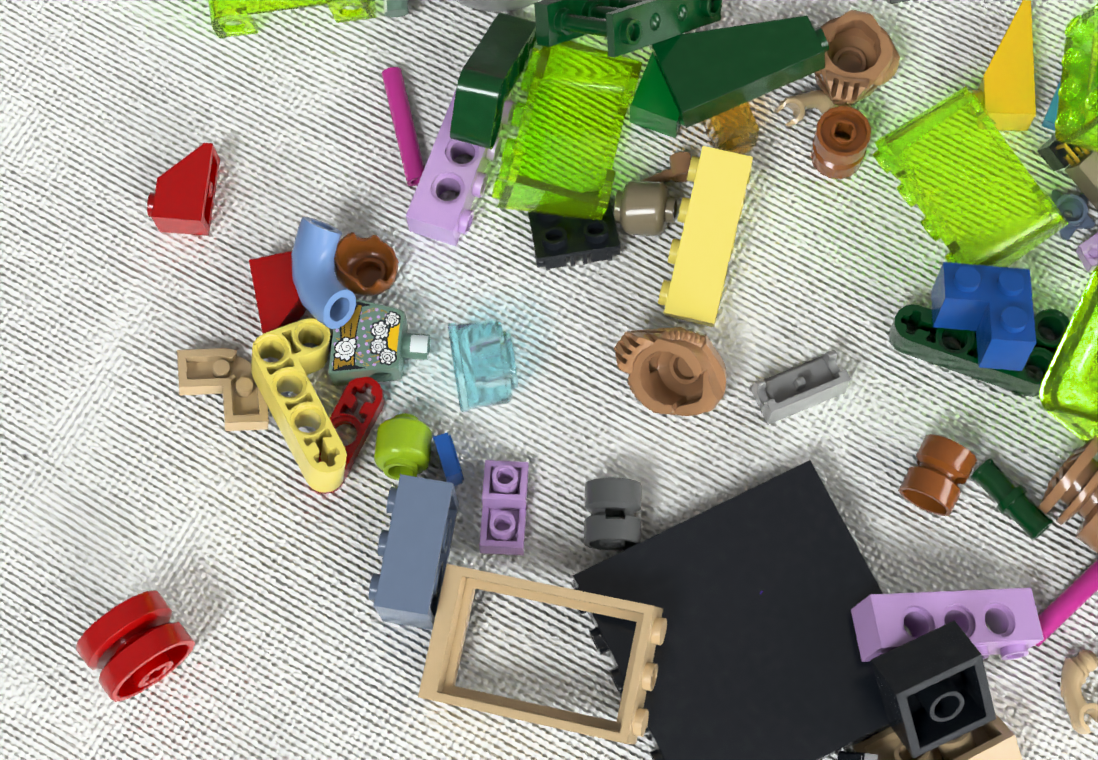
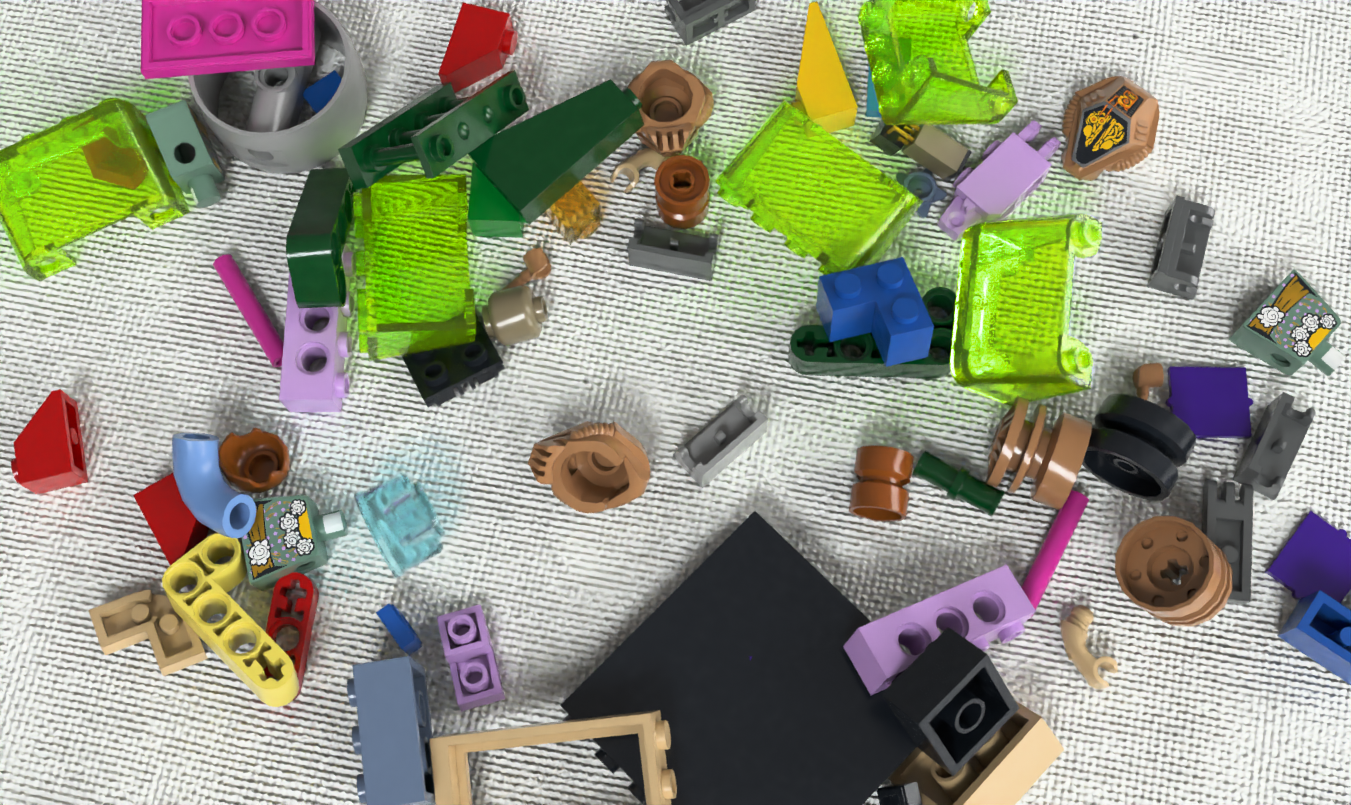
camera: 20 degrees left, 0 degrees up
lime head [374,413,432,480] -> none
dark grey wheel [584,478,642,550] -> none
light yellow wedge [658,146,753,327] -> none
none -> dark grey hinge [627,218,720,281]

